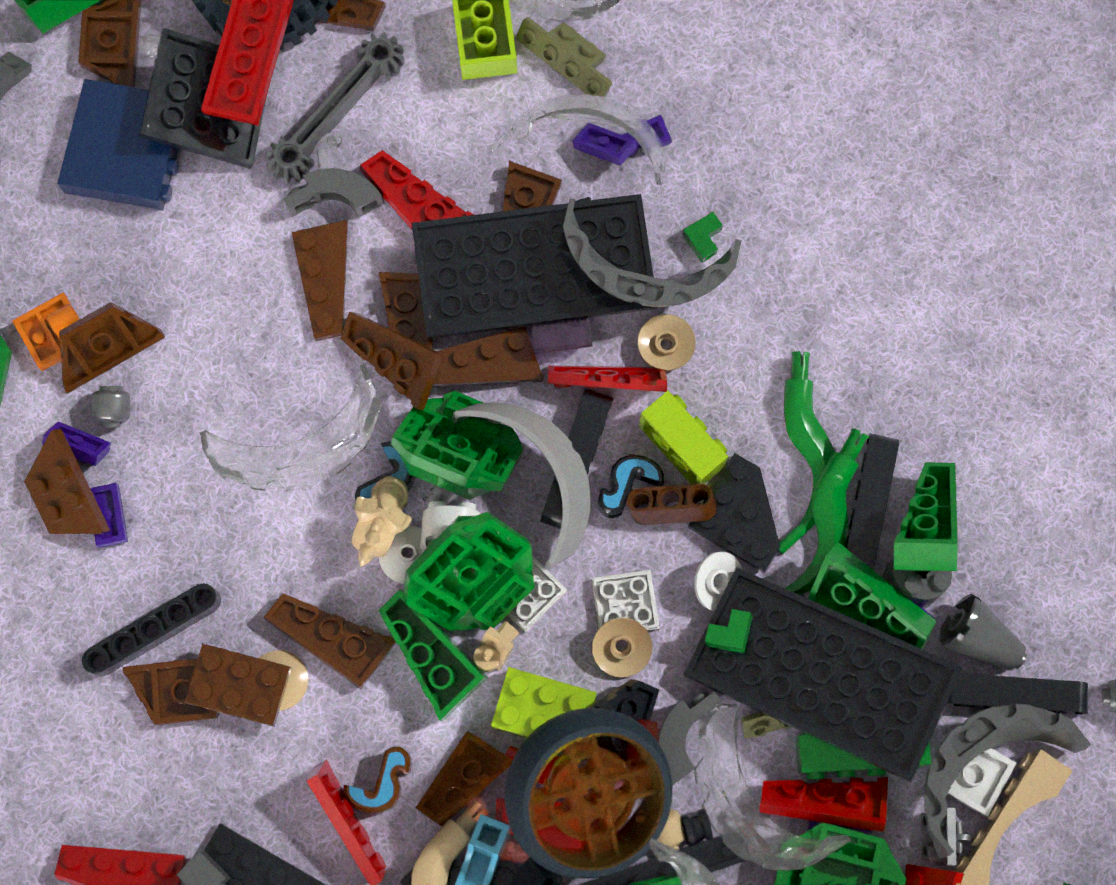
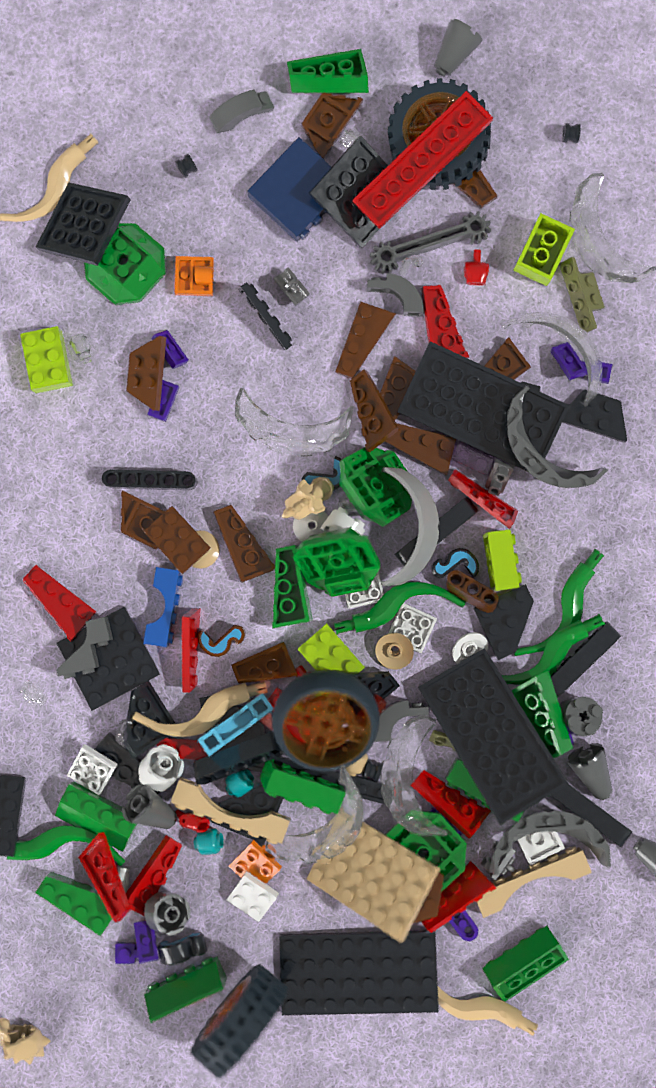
camera: 30 degrees right, 10 degrees up
reddish brown wing [59,302,165,394] -> none
flat silver head [91,386,130,427] -> none
tan hips [473,621,519,672] -> none
tan dish [637,314,696,371] -> none
green piece [682,211,723,263] -> none
green piece [705,609,752,654] -> none
green wedge [894,462,958,571] -> none
none -> blue arch [143,567,184,647]
none -> black wing [238,282,292,350]
none -> flat silver hips [274,267,310,306]
none -> green animal [334,582,466,635]
none -> red piece [464,249,489,286]
none -> flat silver hips [485,459,514,496]
none -> black wing [562,389,627,443]

